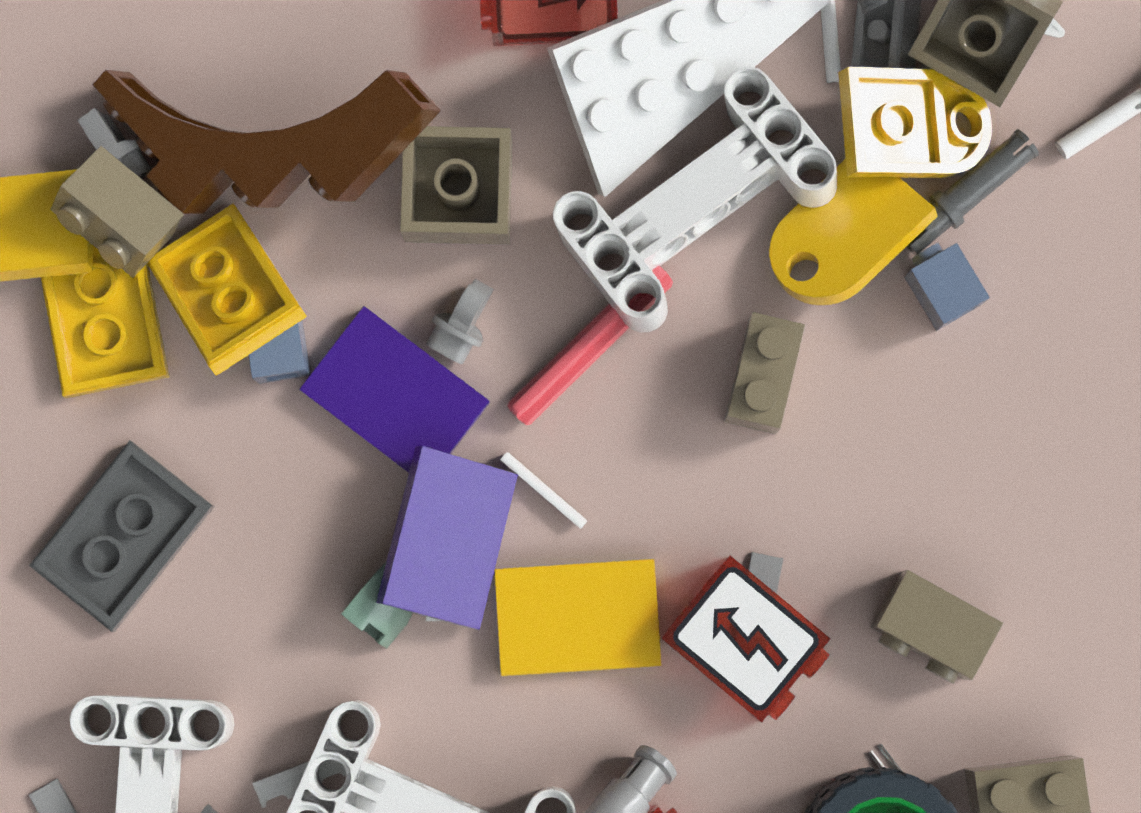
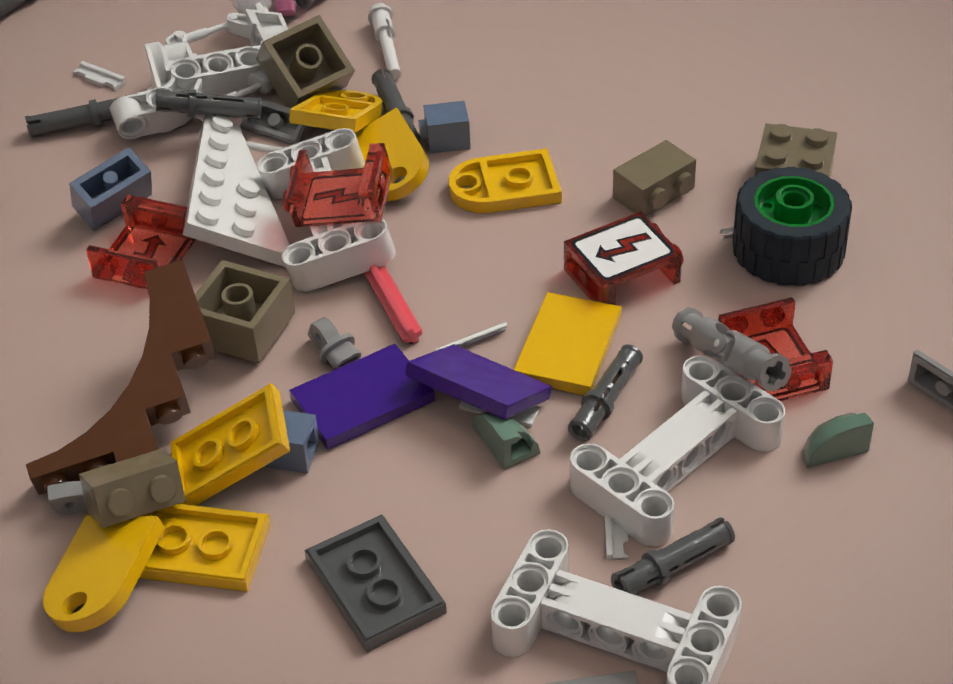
camera: 70 degrees left, 40 degrees down
dark tan brick [724,312,805,434] -> none
none -> clear red panel [283,143,393,227]
none -> yellow tile [449,148,562,213]
none -> dark grey pin [567,344,643,442]

